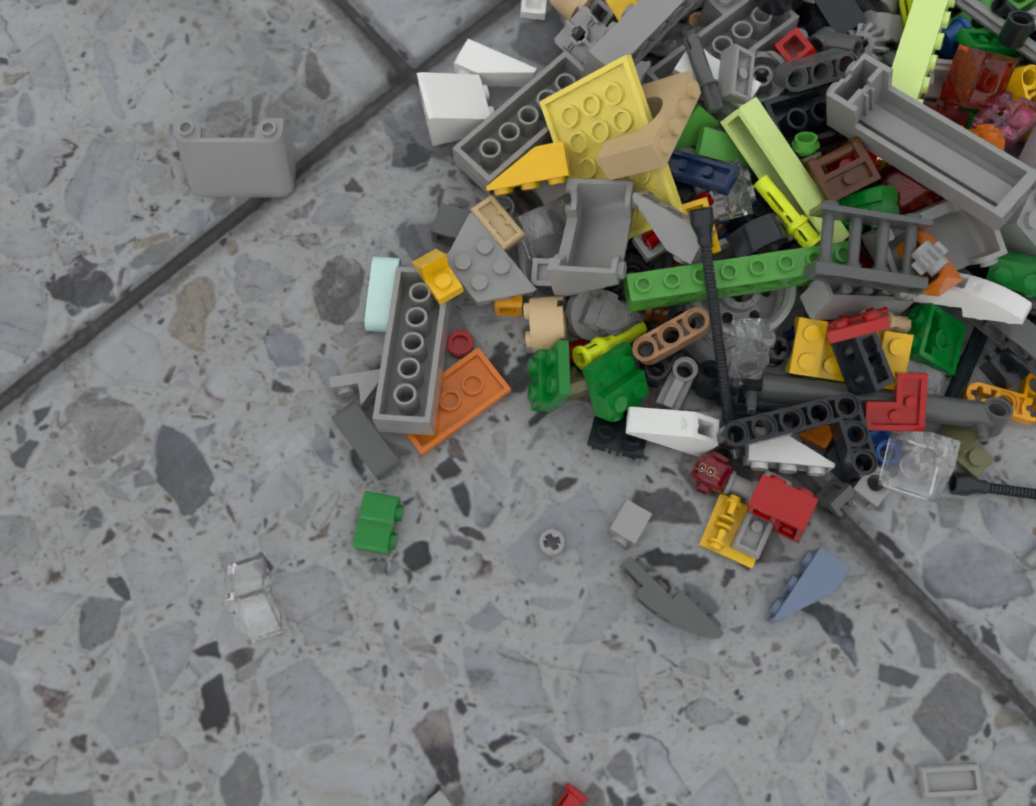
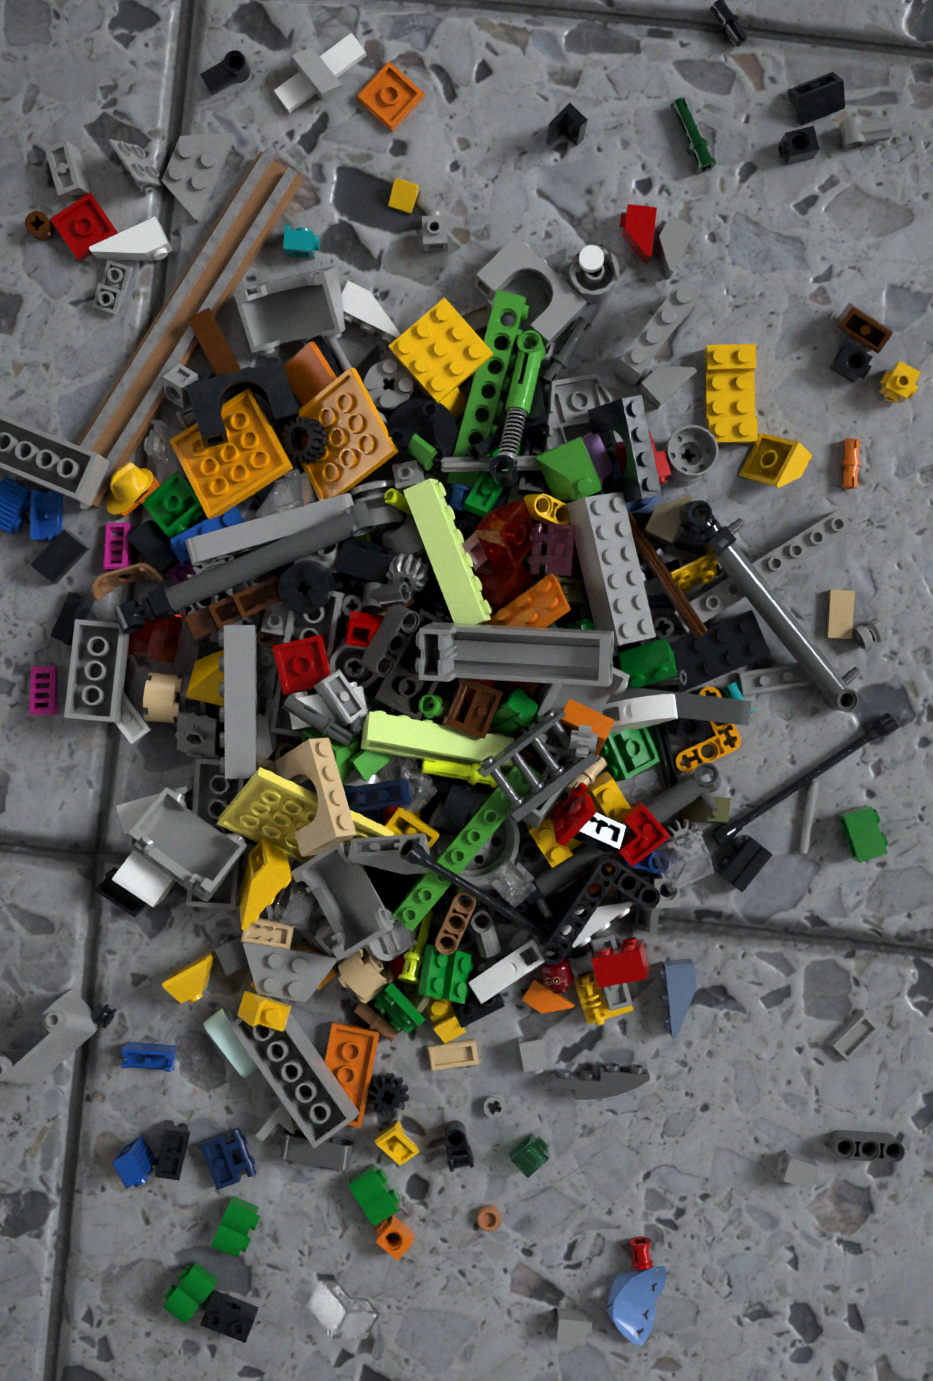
camera: 40 degrees left, 15 degrees up
red tile [447,330,474,359] -> none
none -> black hinge [94,867,147,918]
none -> black bush [95,1004,117,1029]
none -> blue brick [111,1136,156,1189]
none -> blue hinge [121,1042,176,1072]
none -> light grey windscreen [128,787,247,902]
none -> black hinge [155,1120,190,1181]
none -> yellow slope [162,951,216,1004]
none -> green brick [162,1262,218,1325]
none -> dark blue plate [200,1128,256,1190]
none -> black brick [200,1290,259,1343]
none -> green brick [211,1196,261,1258]
none -> red plate [272,635,331,695]
none -> medium nougat pin [354,1002,399,1042]
none -> black gear [368,1073,409,1116]
none -> yellow slope [374,1120,420,1166]
none -> orange brick [375,1215,414,1261]
none -> yellow slope [425,998,466,1043]
none -> tan tile [428,1038,479,1071]
none -> black piece [444,1120,474,1172]
none -> nougat tile [477,1204,501,1232]
none -> clear green brick [510,1133,549,1178]
none -> orange slope [522,979,575,1014]
none -> black brick [716,834,773,893]

